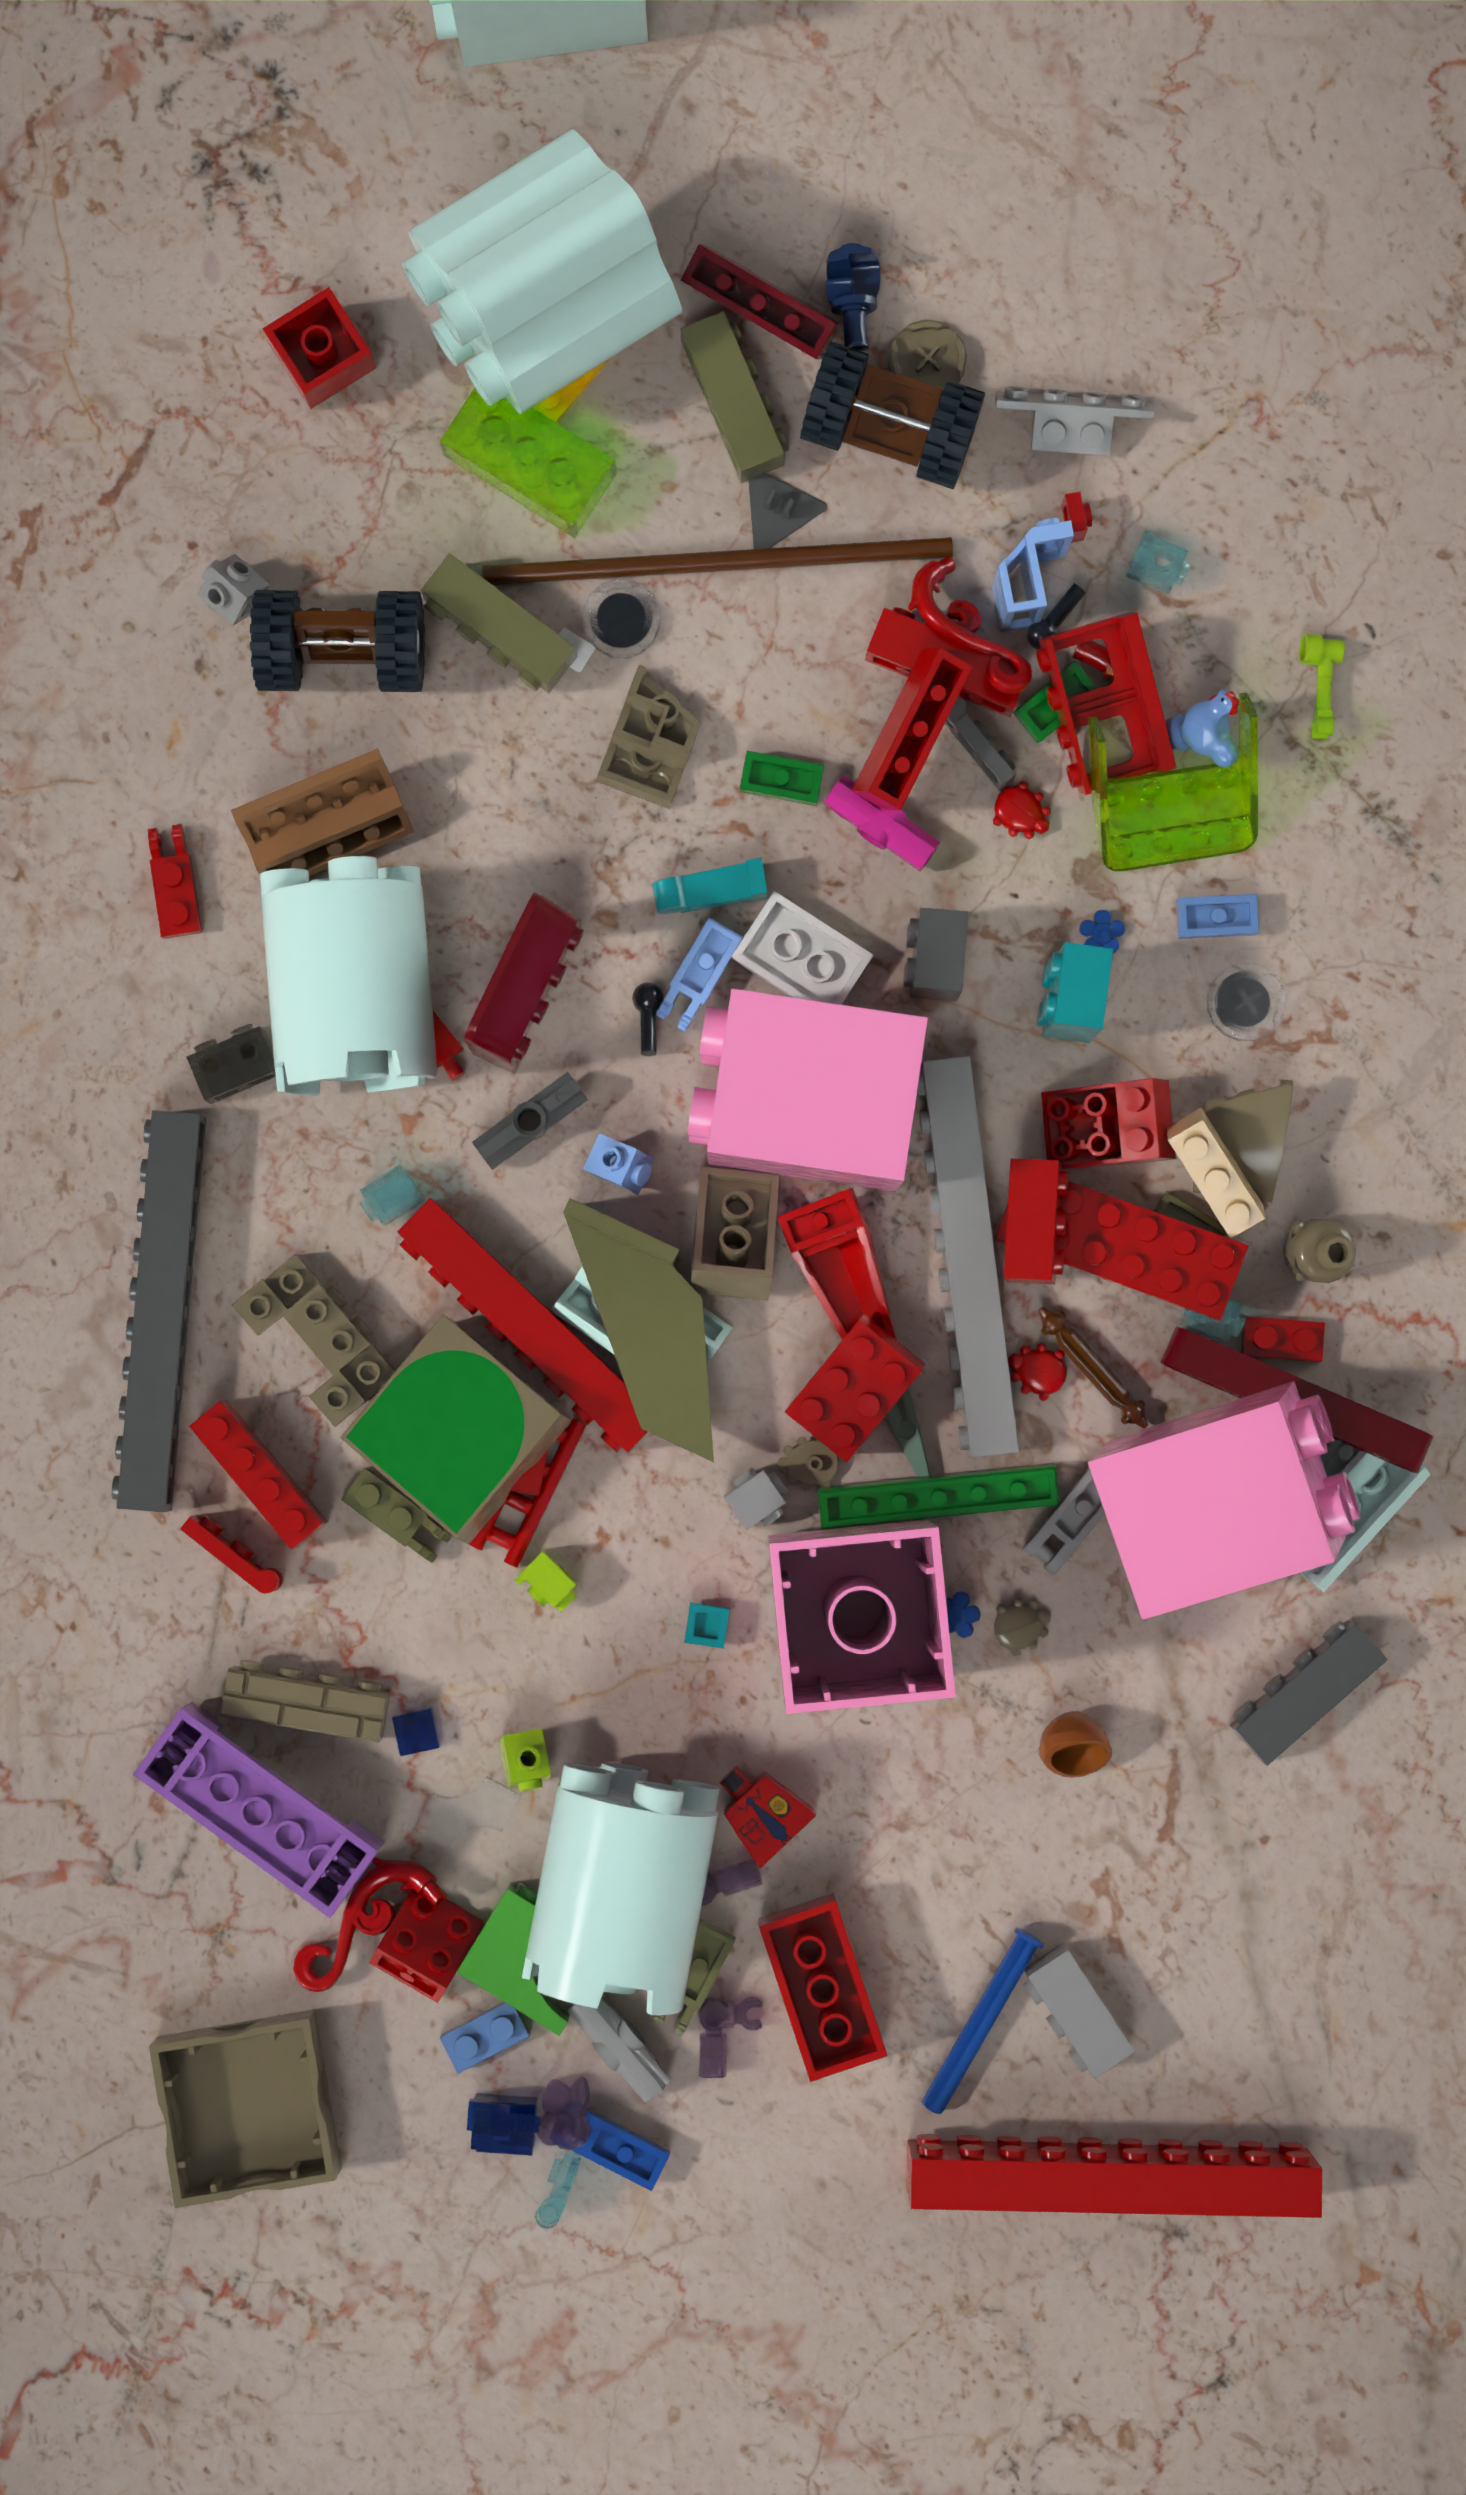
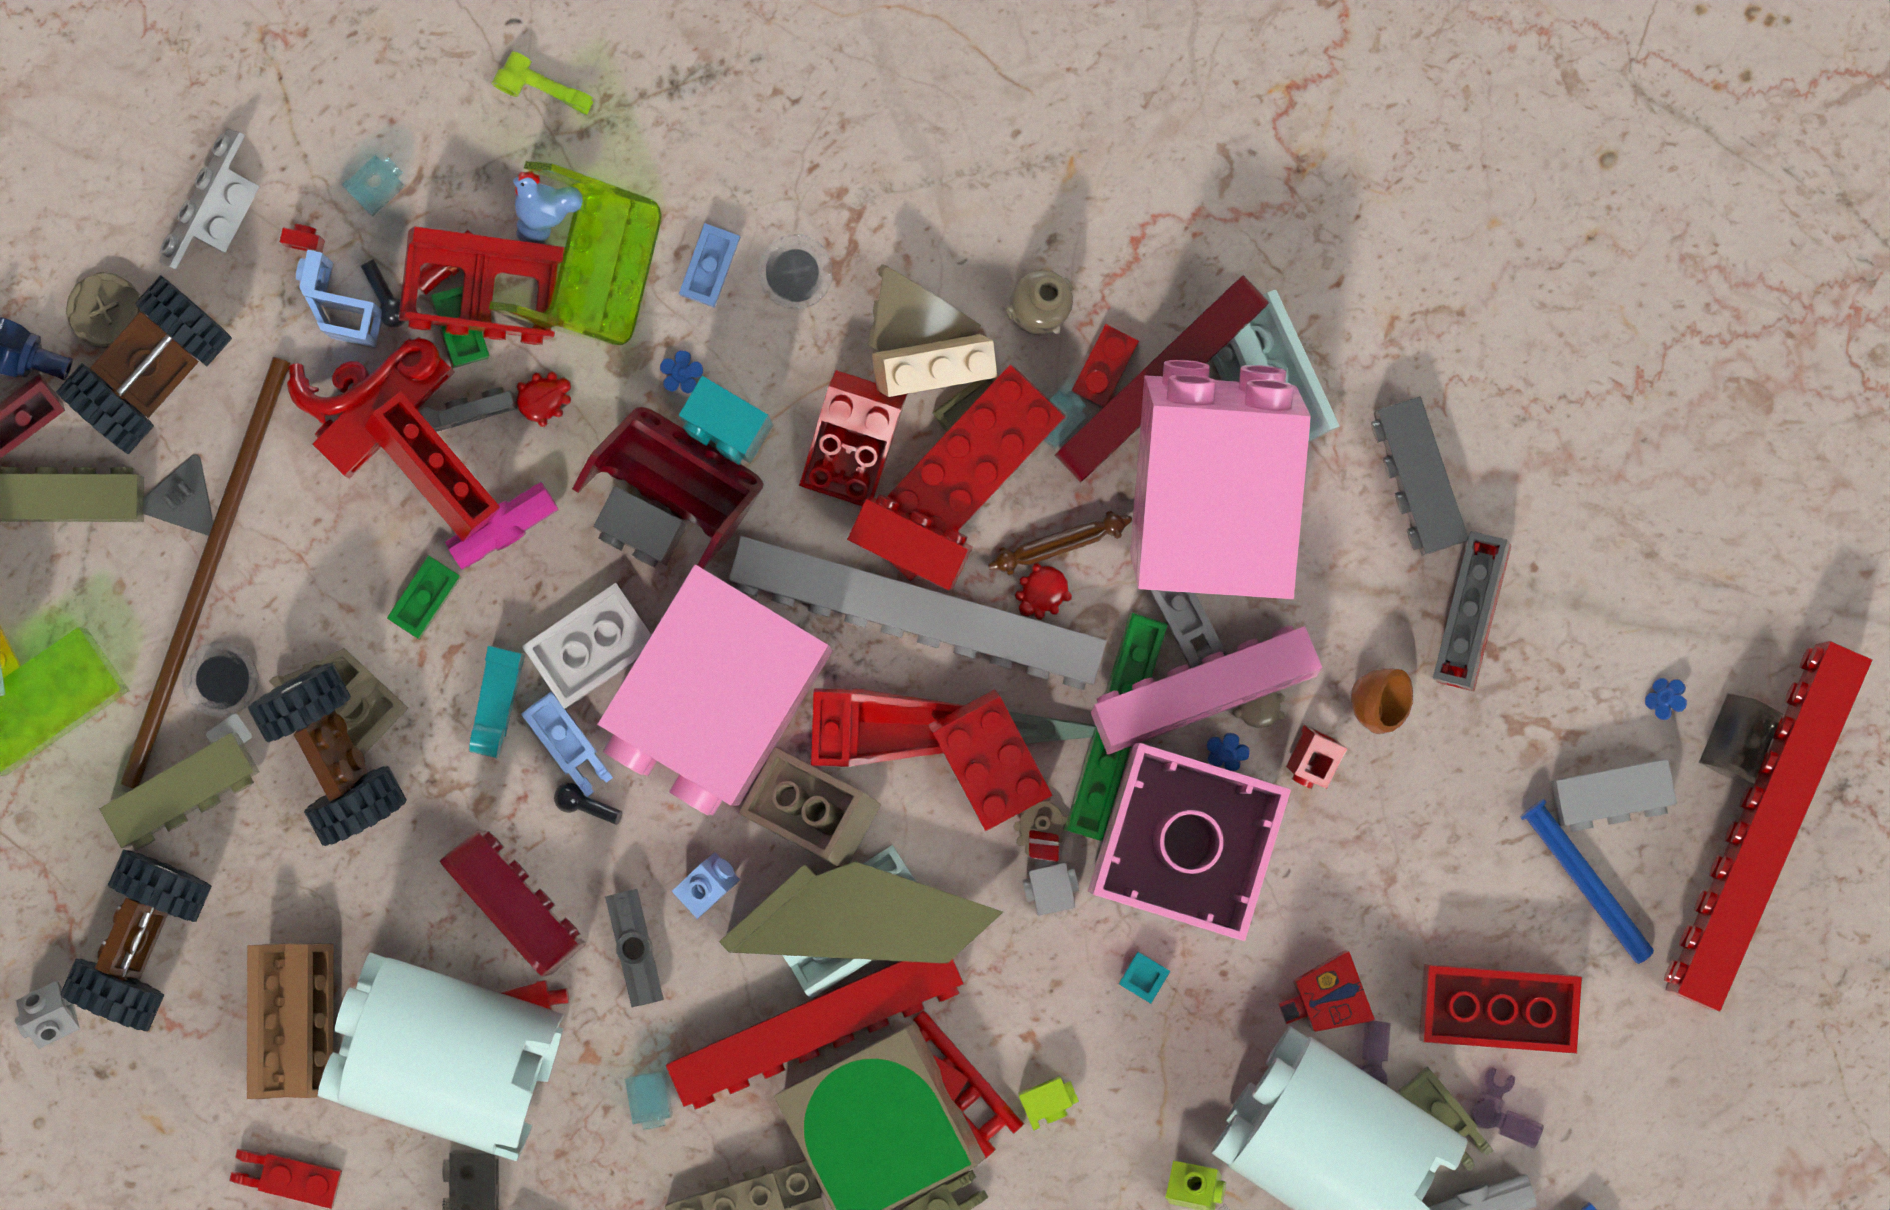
camera: 65 degrees left, 0 degrees up
none -> black plate [248,662,407,846]
none -> dark red windscreen [572,407,764,569]
none -> red sticker [1029,830,1059,862]
none -> bright pink brick [1091,626,1322,754]
none -> brick [1286,725,1347,789]
none -> dark grey piece [1433,531,1512,692]
none -> blue plant [1645,678,1687,720]
none -> clear smoke brick [1699,693,1783,783]

